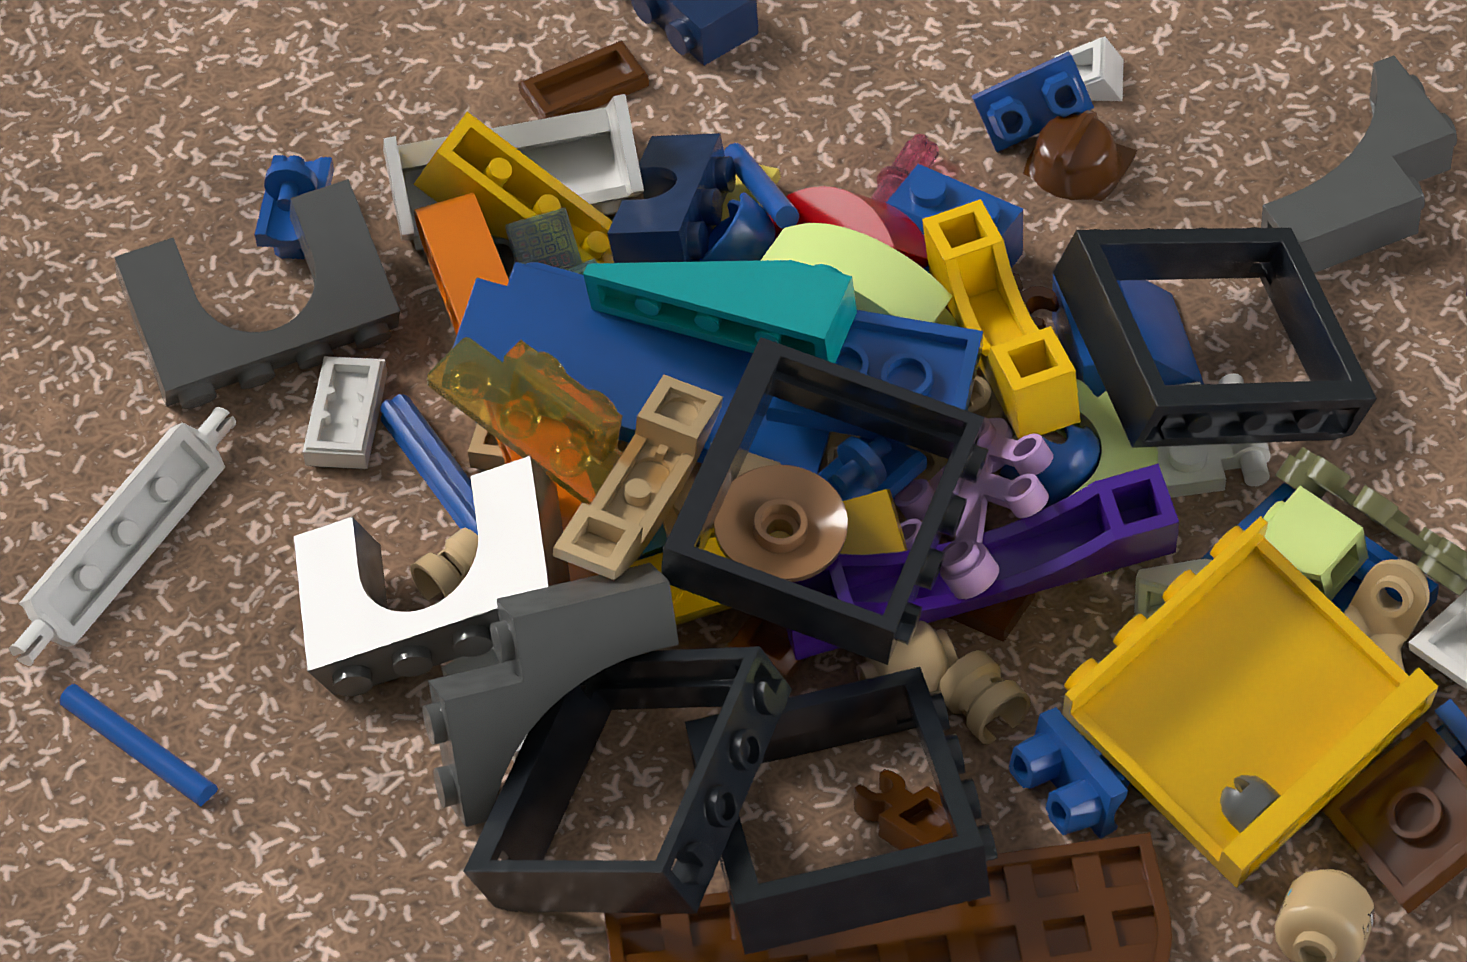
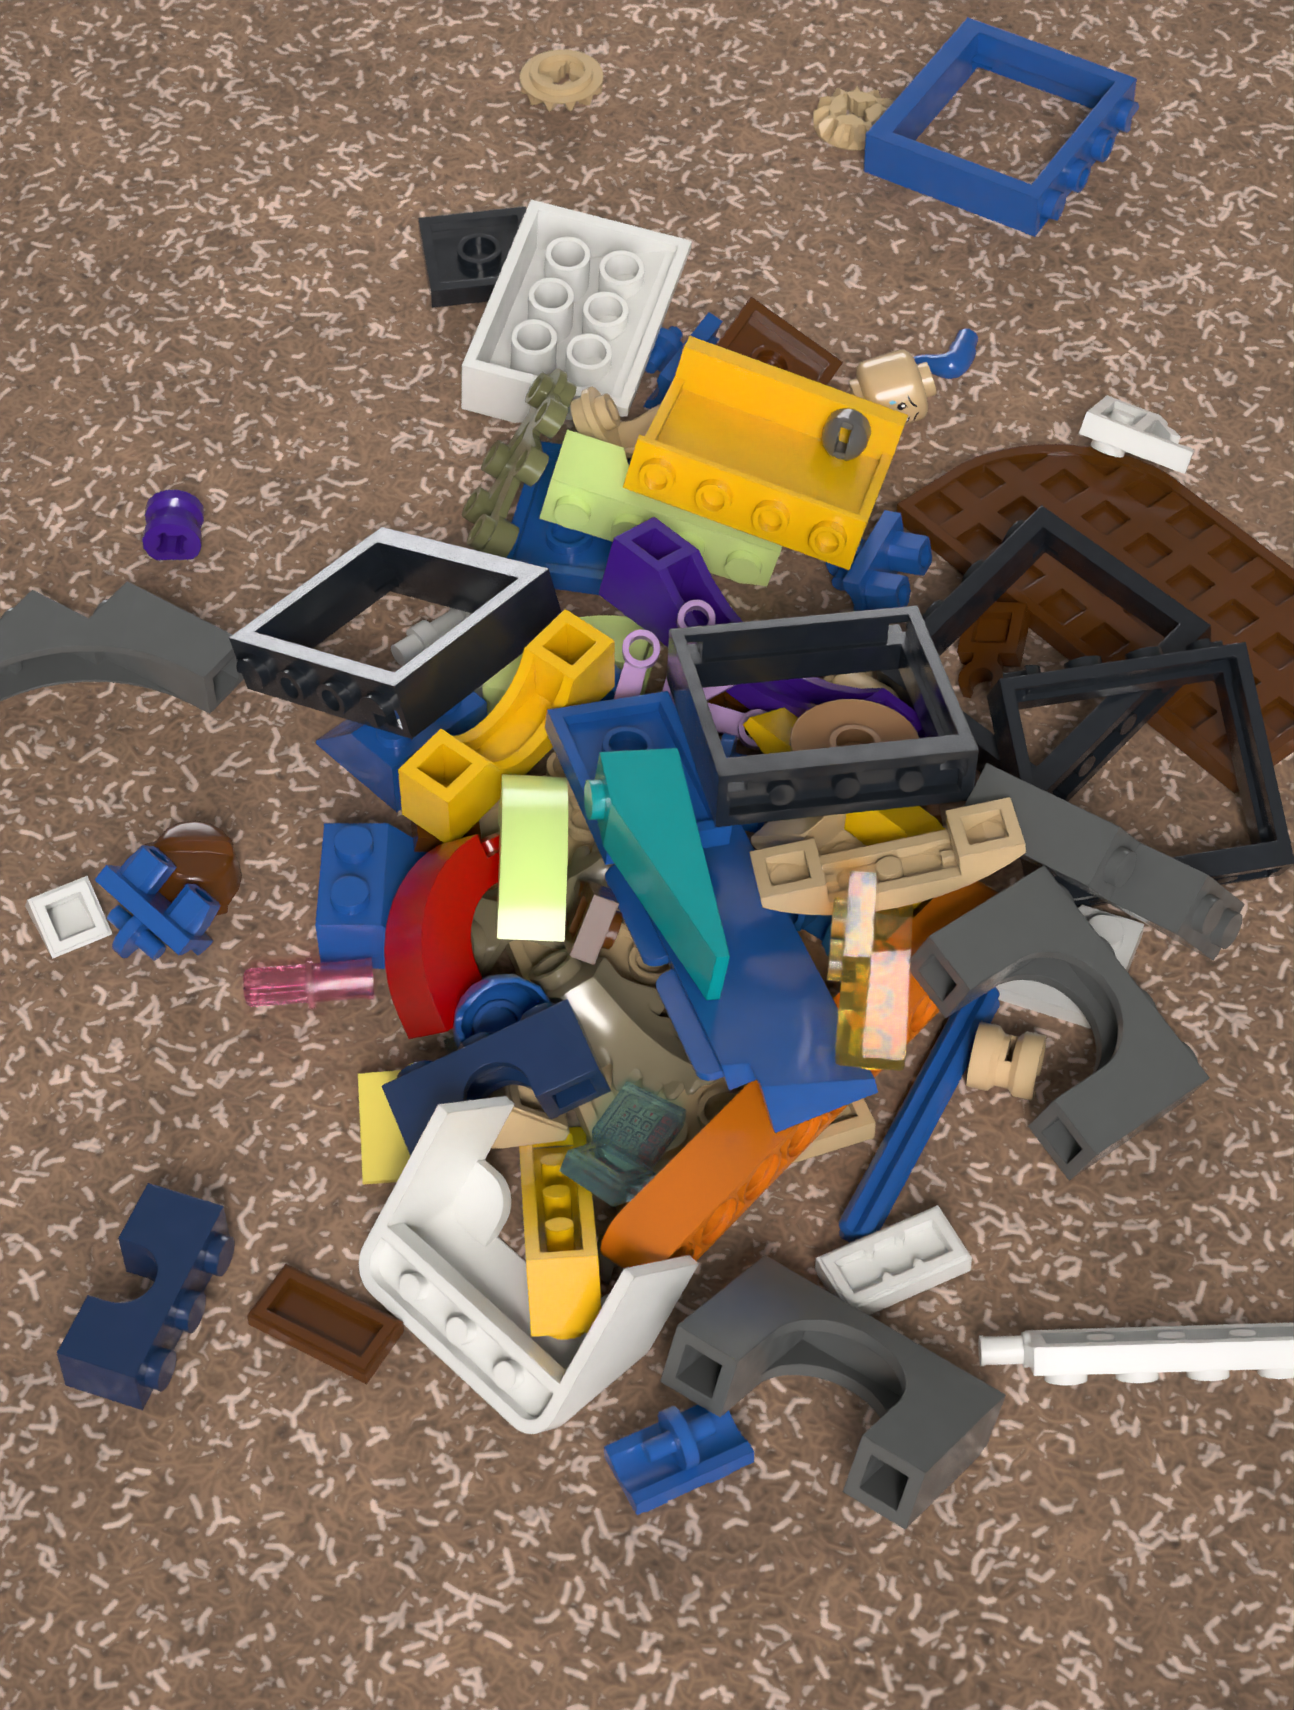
camera: 125 degrees left, 0 degrees up
blue bar [724,143,799,229] -> none

